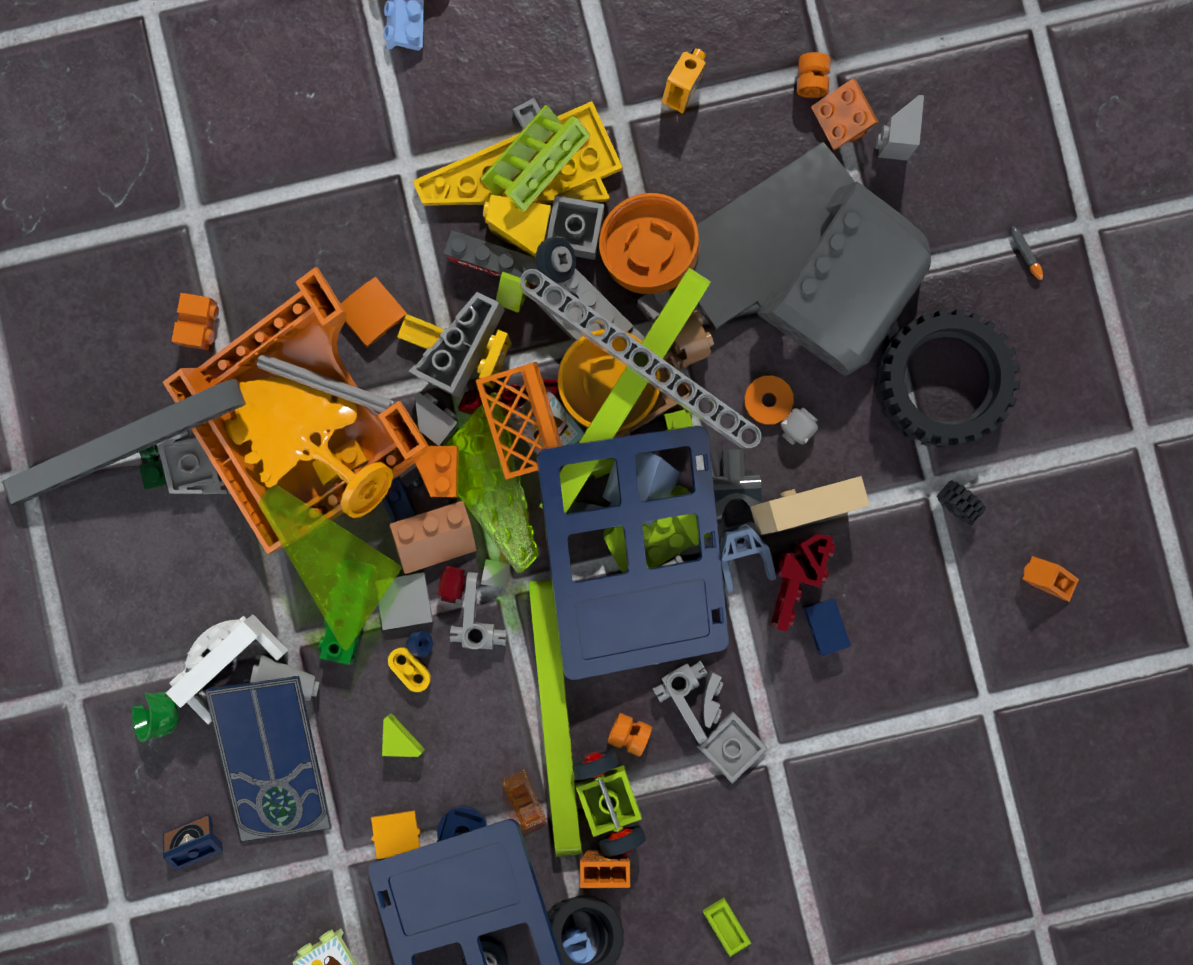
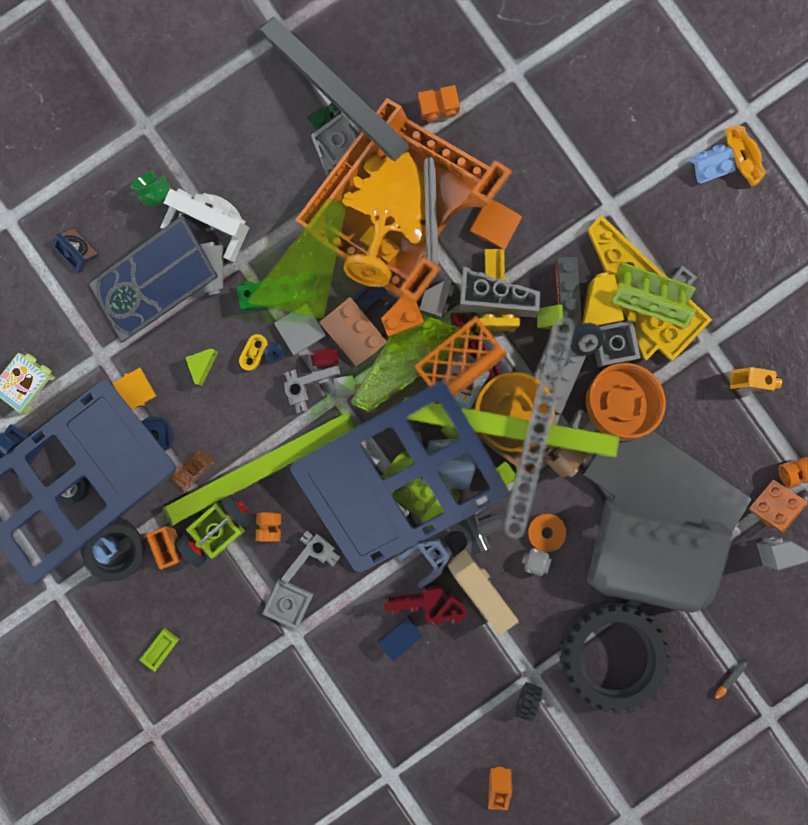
camera: 65 degrees right, 0 degrees up
light grey slope [702,671,723,728] -> none

